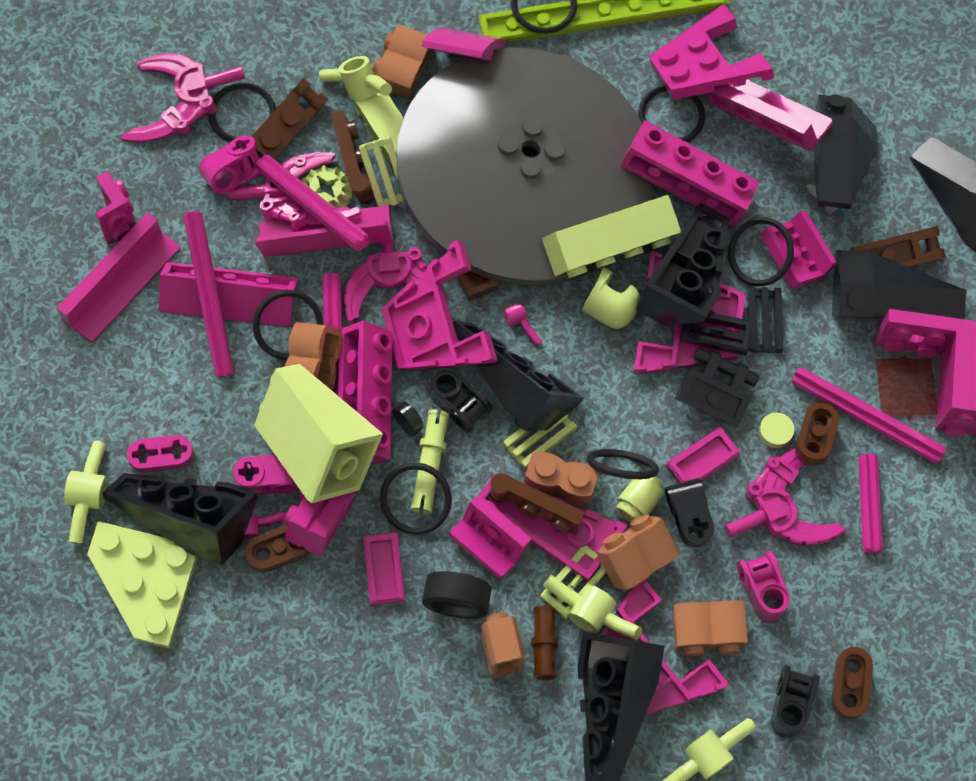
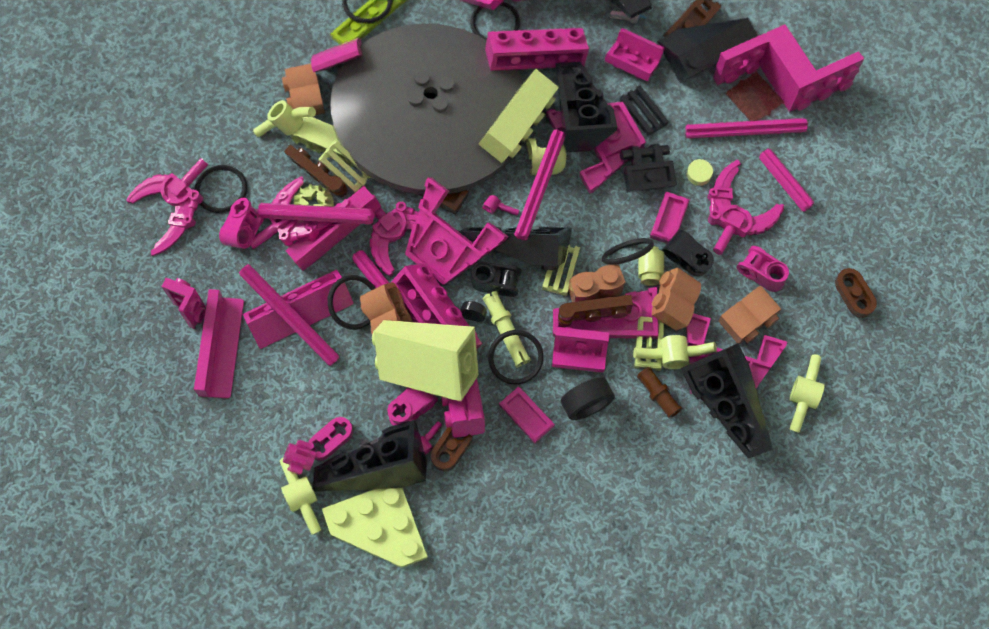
camera: 30 degrees left, 0 degrees up
reddish brown plate [252,78,328,160] -> none
nougat brick [480,612,526,678] -> none
black tile [680,312,754,356] -> none
black tyre [728,217,794,287] -> none
black piece [771,665,820,738] -> none
reddish brown plate [795,403,839,466] -> none
none -> dark pink gear [283,439,316,474]
none -> dark pink axle [514,129,566,241]

